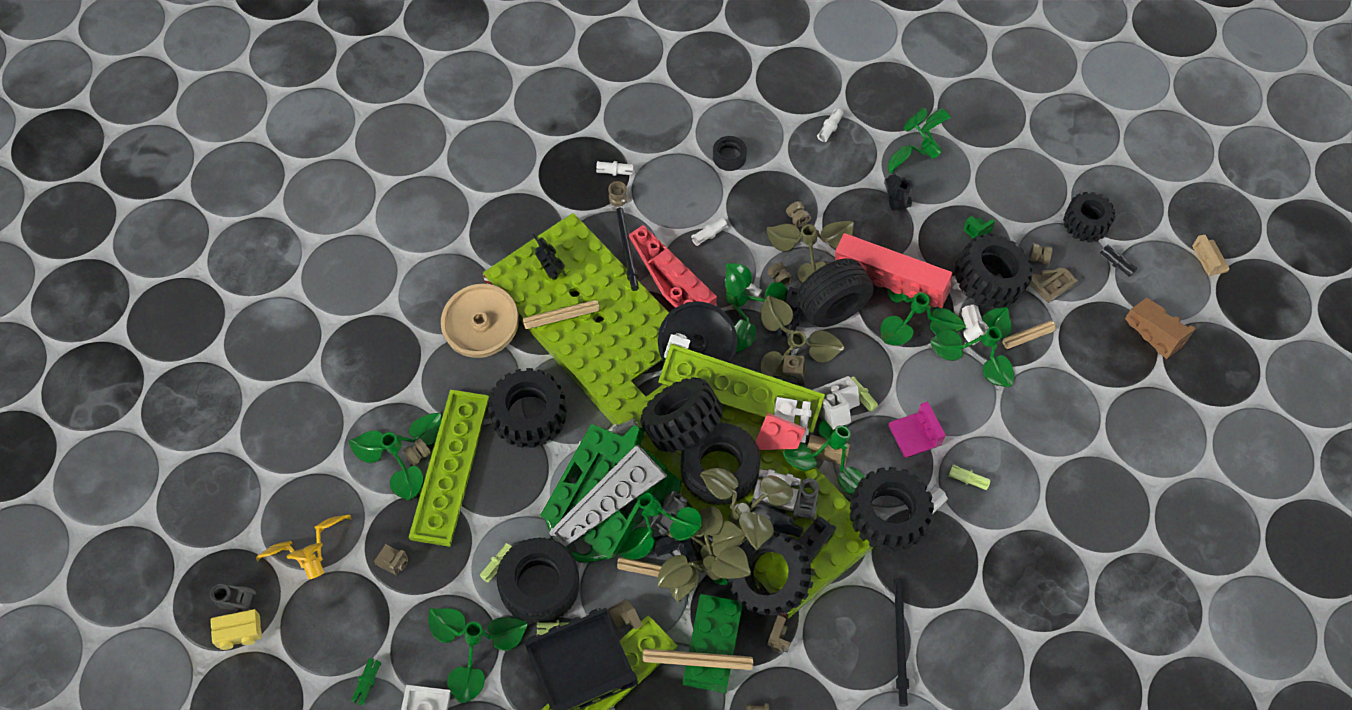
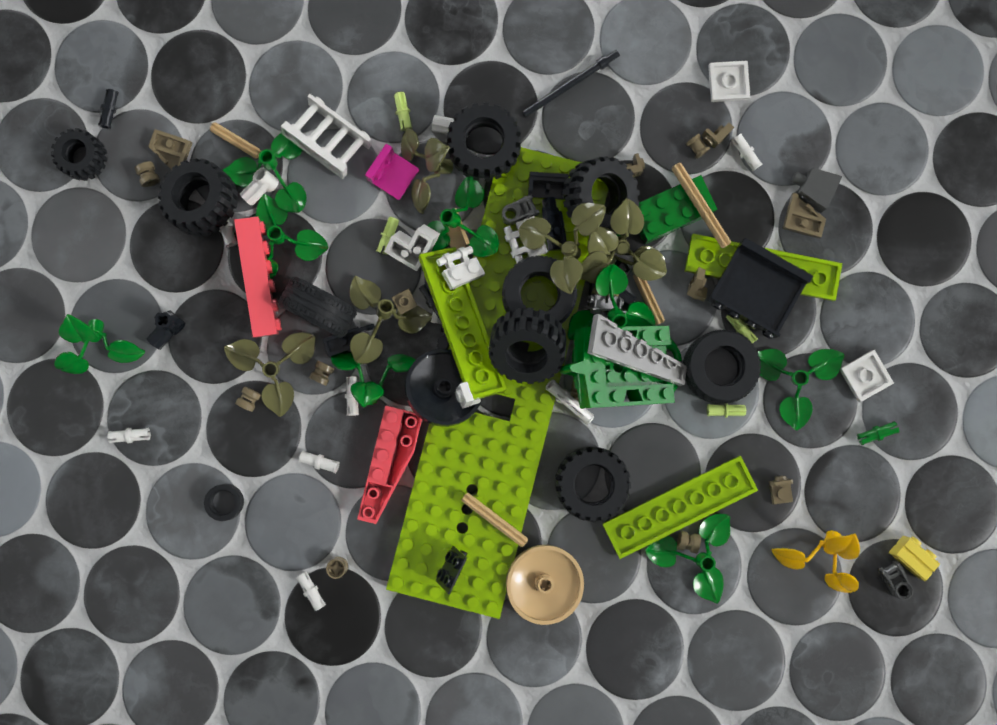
camera: 125 degrees left, 25 degrees up
black bar [616,207,639,291] -> none
coral wing [755,412,806,450] -> none
green panel [963,216,995,239] -> none
medium nougat wedge [1125,298,1196,359] -> none
tan panel [1192,235,1229,277] -> none
none -> white fence [281,94,371,179]
none -> olive plant [401,128,453,214]

